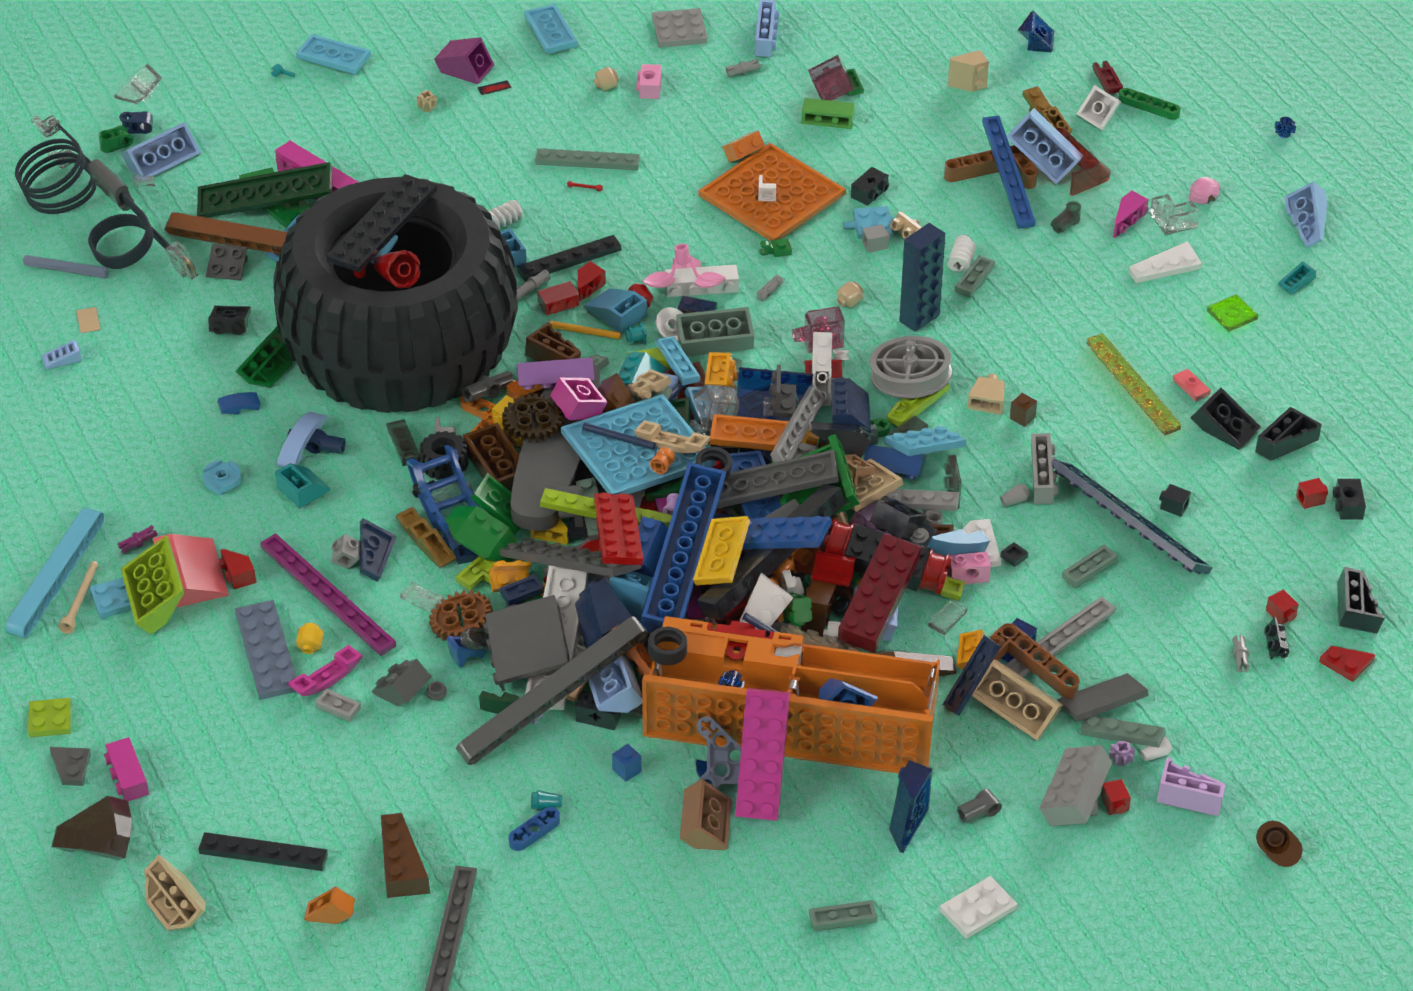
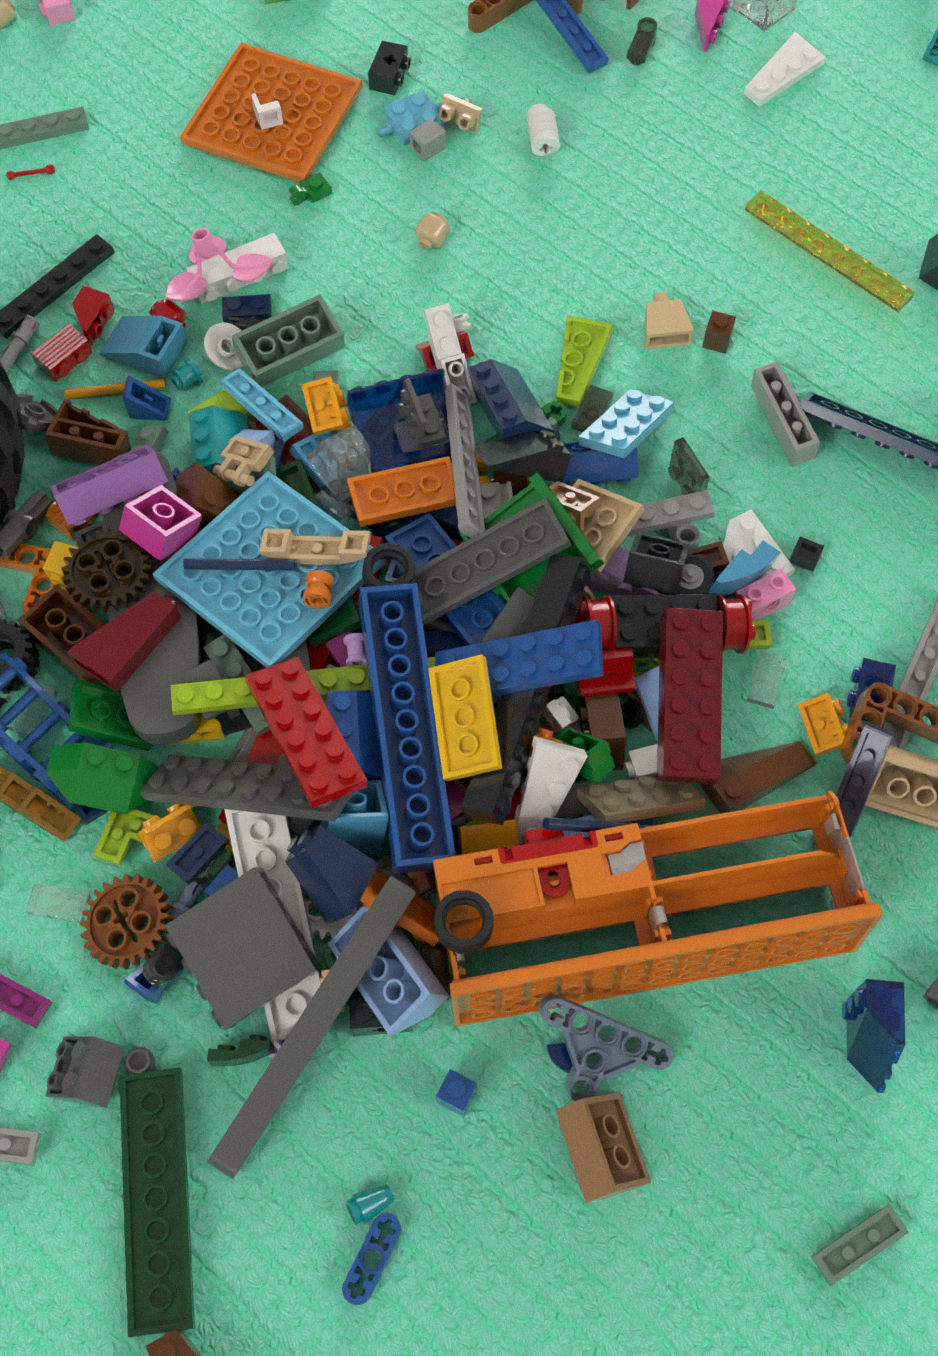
camera: 20 degrees left, 20 degrees up
clear blue gear [718,670,745,688] -> none
orange brick [722,131,765,162] -> none
dark pink brick [735,688,790,821] -> none
light grey axle [756,275,783,301] -> none
clear pink hinge [792,306,845,353] -> none
blue slope [819,678,877,706] -> none
light grey wheel [870,336,952,398] -> none
dark blue brick [899,223,946,332] -> none
sand green plate [955,255,995,298] -> none
light grey cone [1000,484,1030,507] -> none
sand green plate [1062,545,1118,588] -> none
coral plate [1172,369,1211,402] -> none
clear neon green tile [1207,294,1258,332] -> none
none -> dark grey plate [17,394,58,433]
none -> dark red slope [68,591,181,692]
none -> dark green plate [119,1067,195,1338]
none -> blue slope [122,375,171,421]

